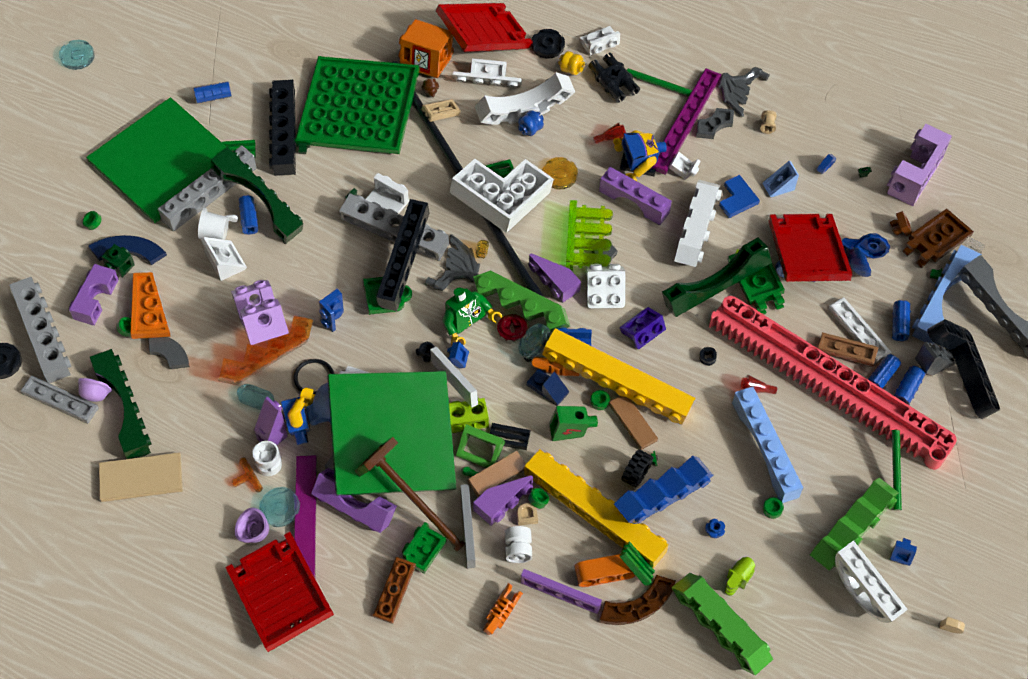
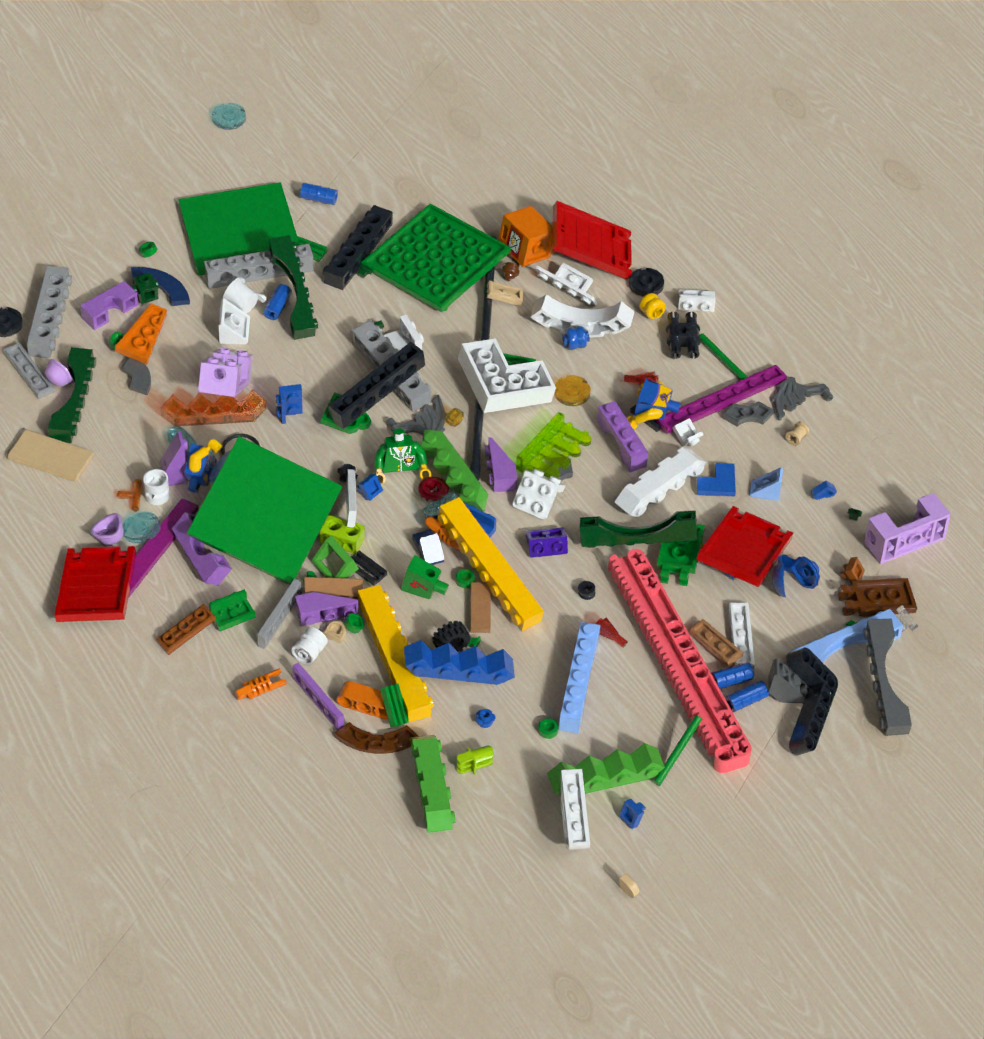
camera: 30 degrees right, 10 degrees down
reddish brown tile [354,437,465,552] -> none
blue axle [892,300,911,341] -> none

